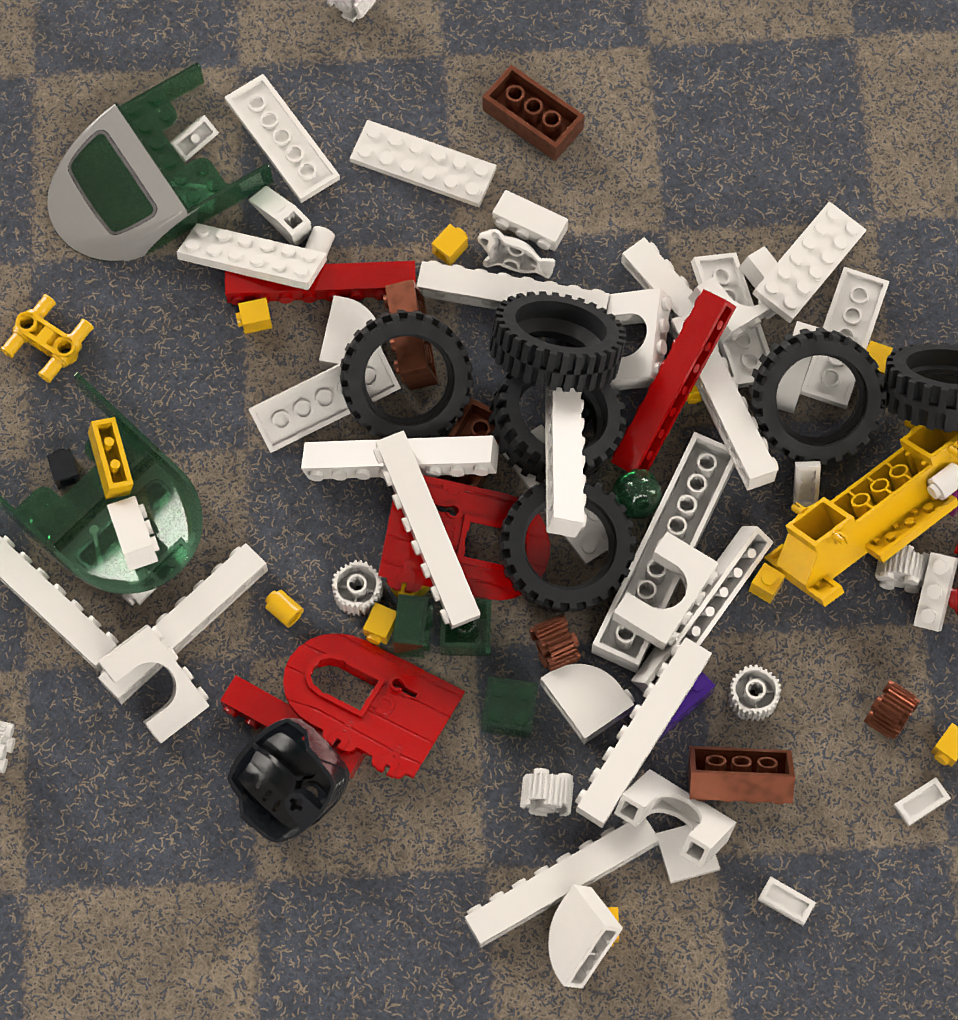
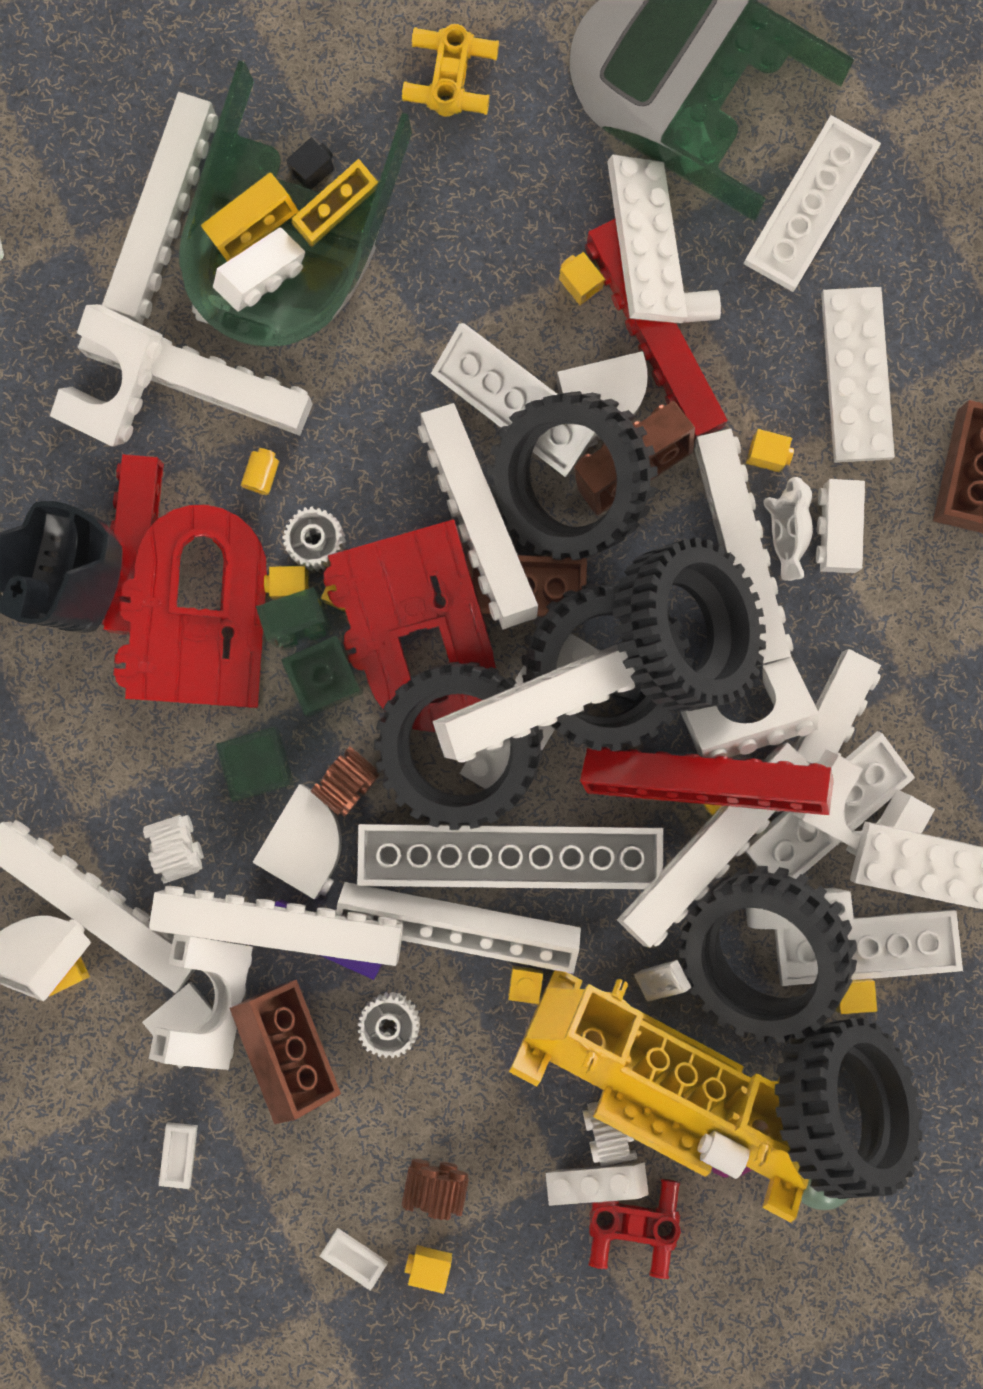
camera: 65 degrees right, 15 degrees up
white slope [167,115,219,162] -> none
white slope [249,186,312,246] -> none
white brick [373,430,481,629] -> none
clear green cylinder [612,469,663,519] -> none
white arch [612,532,719,651] -> none
none -> yellow brick [200,172,299,262]

